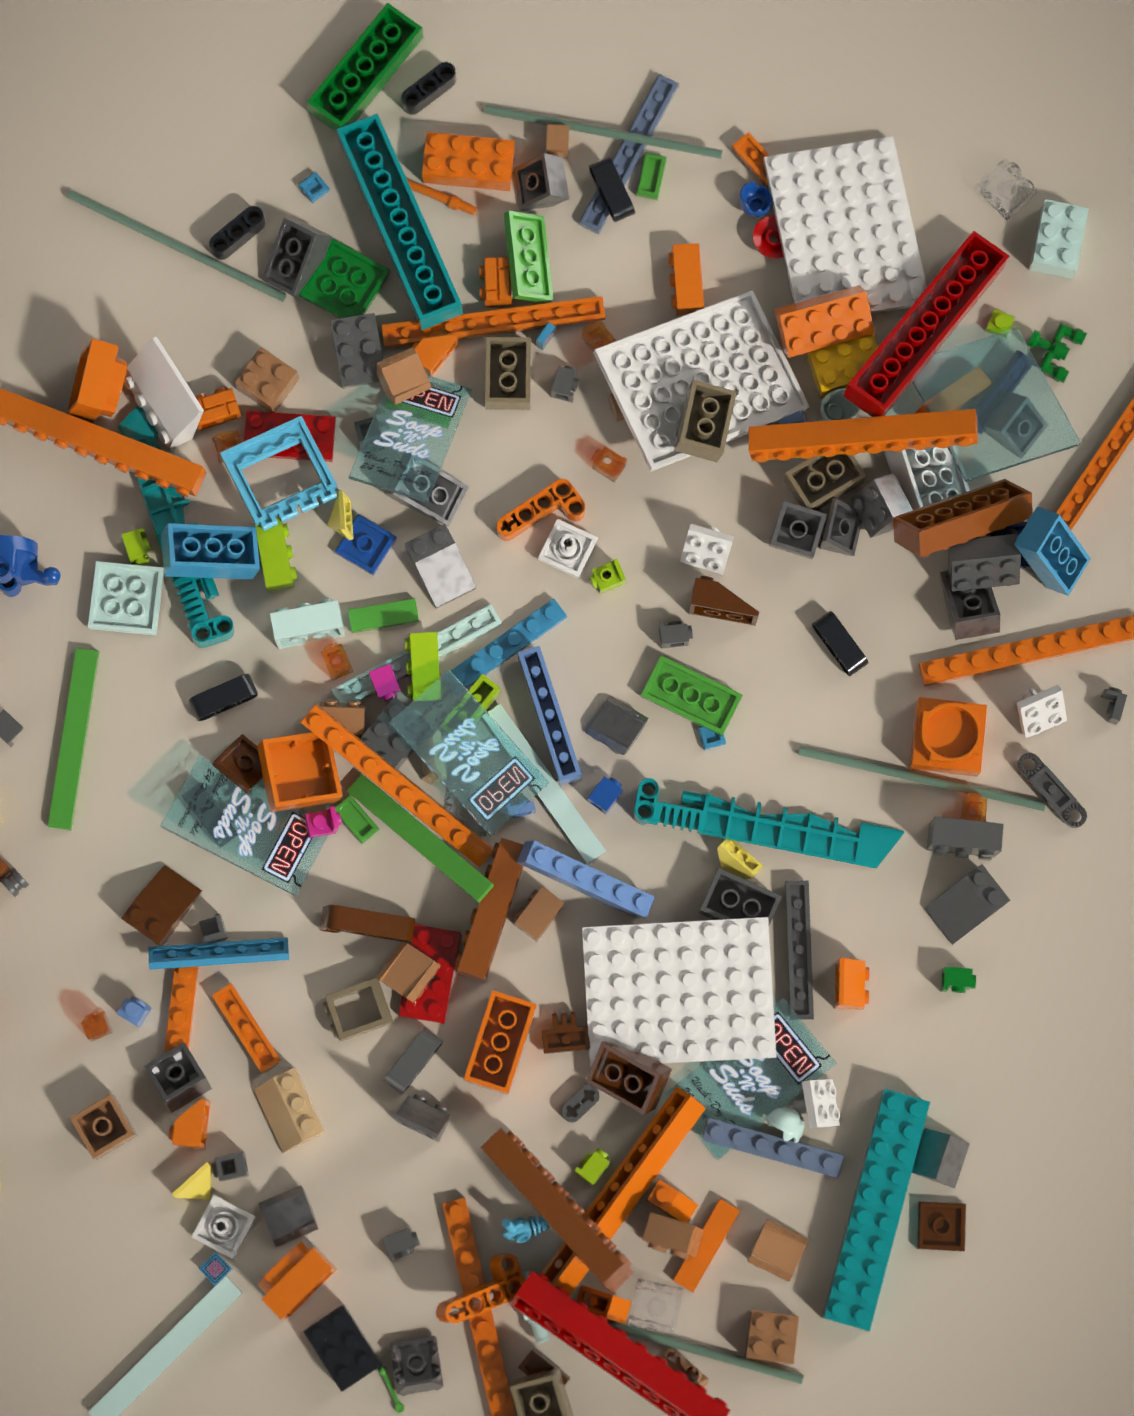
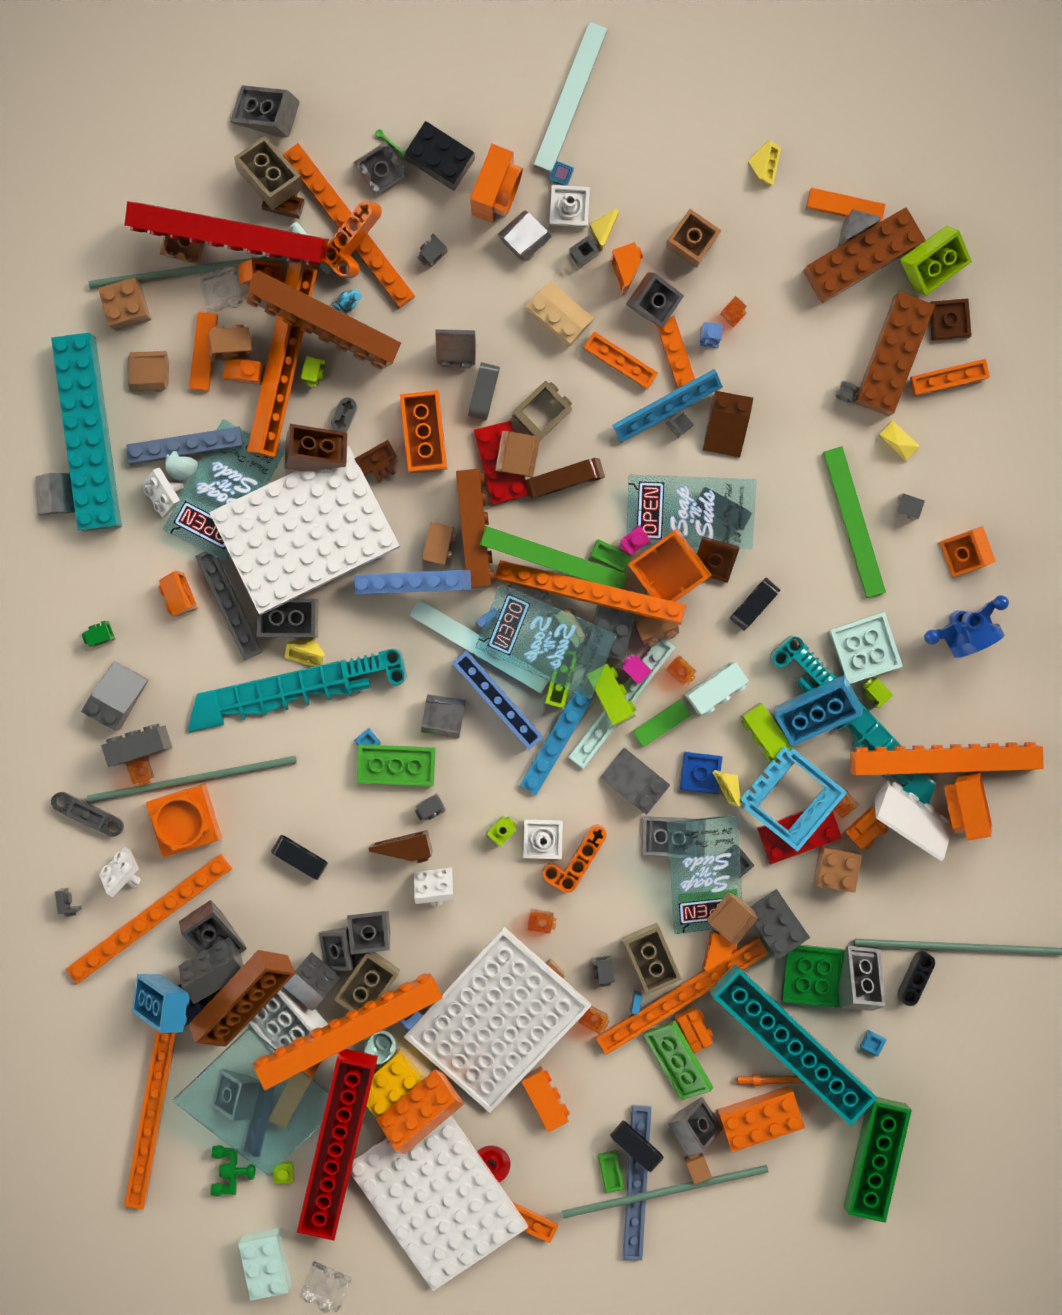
camera: 160 degrees right, 10 degrees up
black beam [402,62,456,115] -> none
blue brick [588,776,623,815] -> none
dark tan brick [674,379,737,462] -> none
blue hair [739,181,772,217] -> none
reddish brown tile [917,1201,966,1251] -> none

